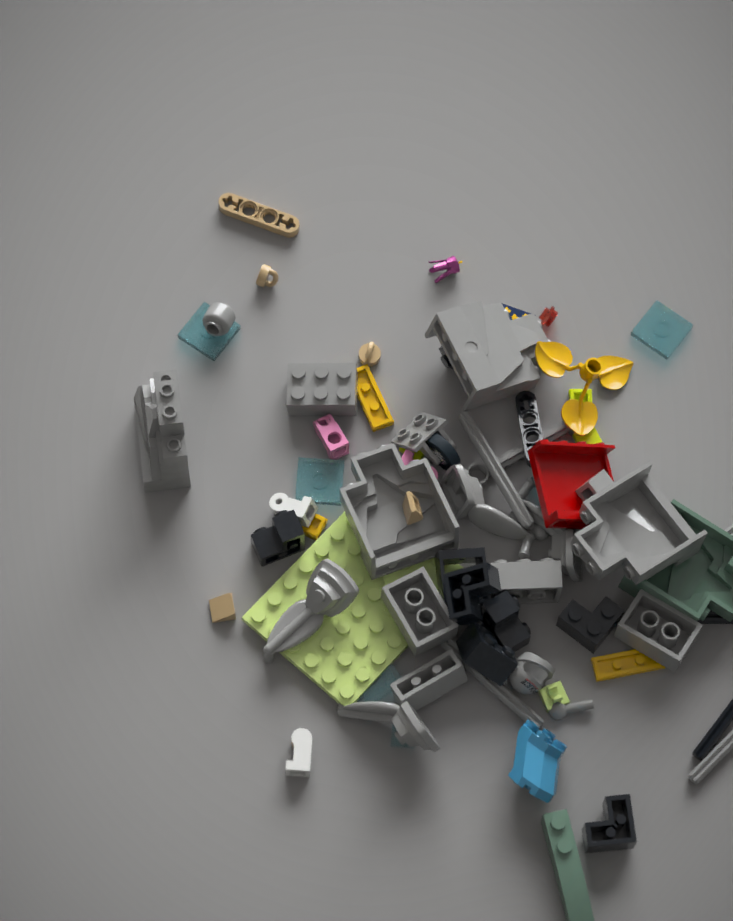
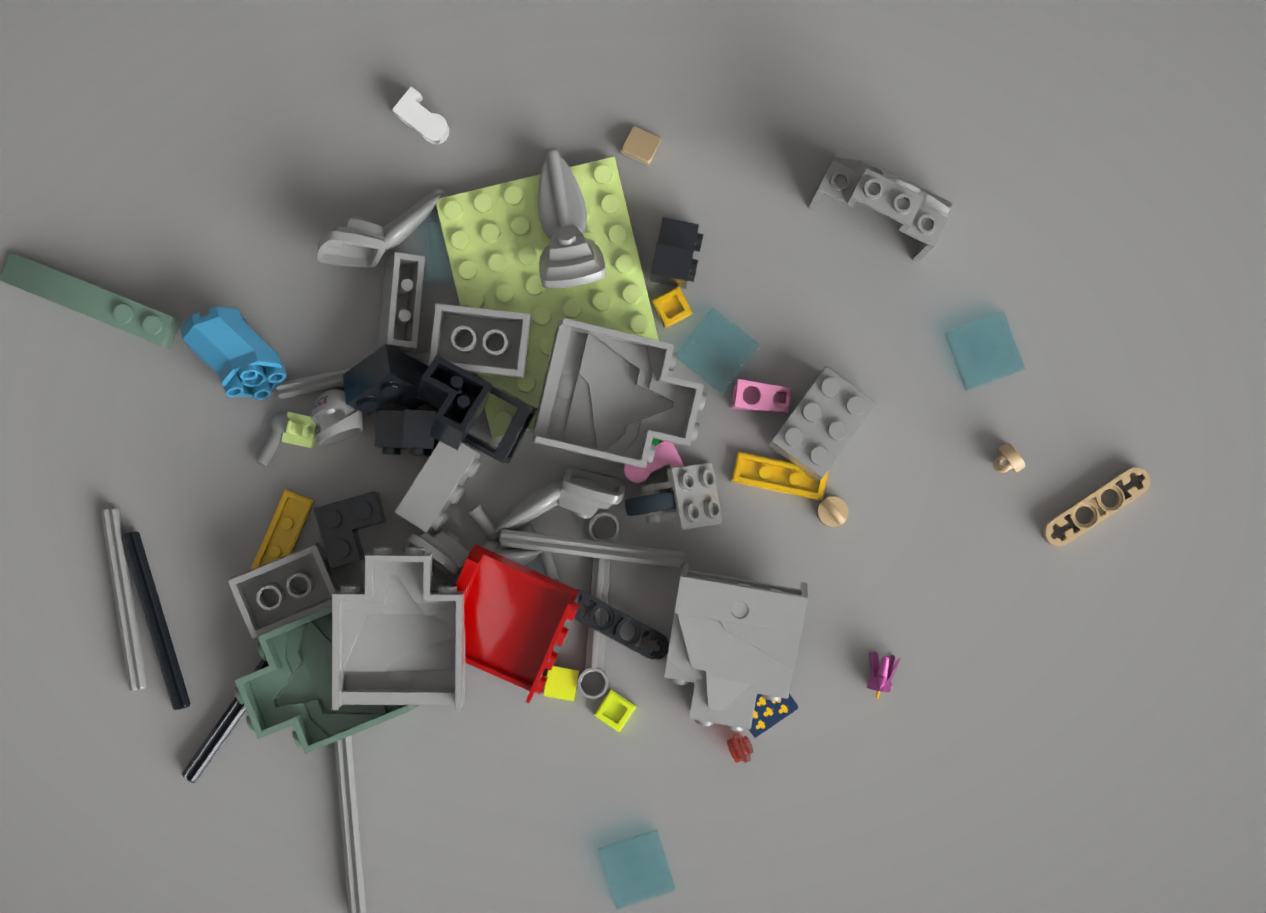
camera: 130 degrees right, 20 degrees up
light grey head [202,302,236,336] -> none
white leg [269,493,318,528] -> none
tan slope [402,491,423,525] -> none
yellow plant [535,341,634,436] -> none
light grey brick [575,469,614,501] -> none
black brick [582,794,637,854] -> none

